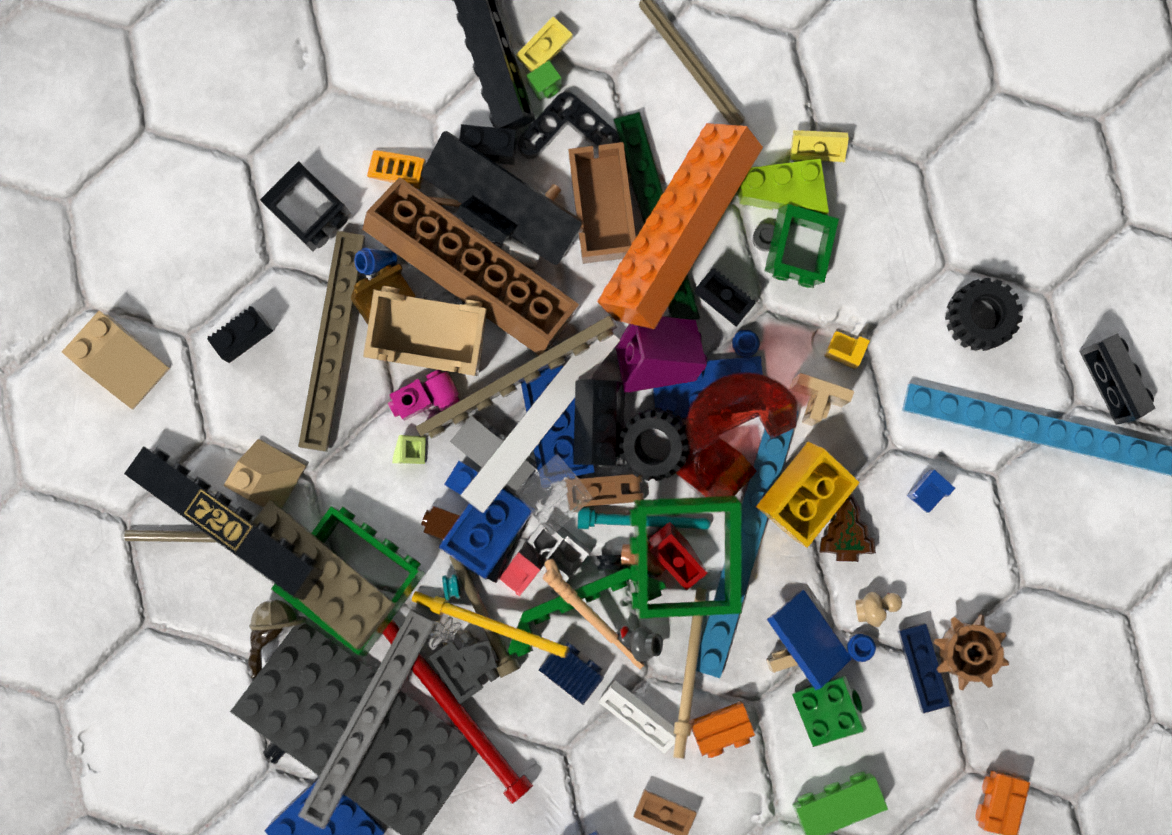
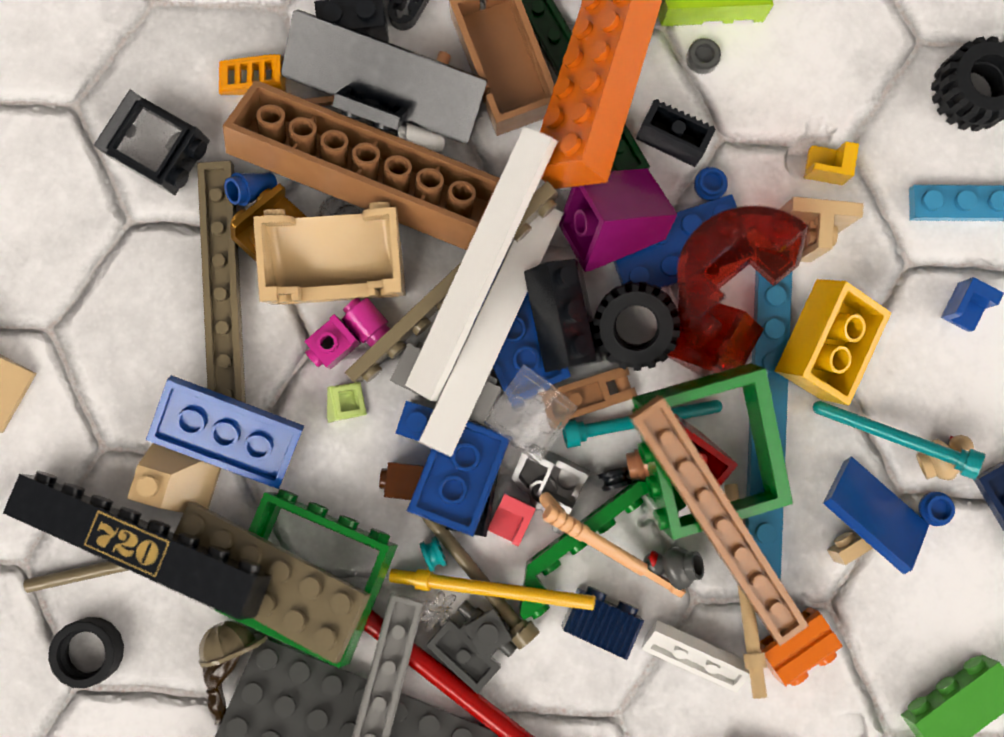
camera: 15 degrees left, 0 degrees up
black brick [207,306,273,363] -> none
green window [764,204,839,288] -> none
green plate [792,675,867,747] -> none
reddish brown rock [819,494,876,562] -> none
none -> black tyre [48,617,124,688]
none -> plate [146,375,304,489]
none -> white tile [405,126,558,402]
none -> medium nougat plate [628,395,809,646]
none -> teal piece [813,401,985,480]

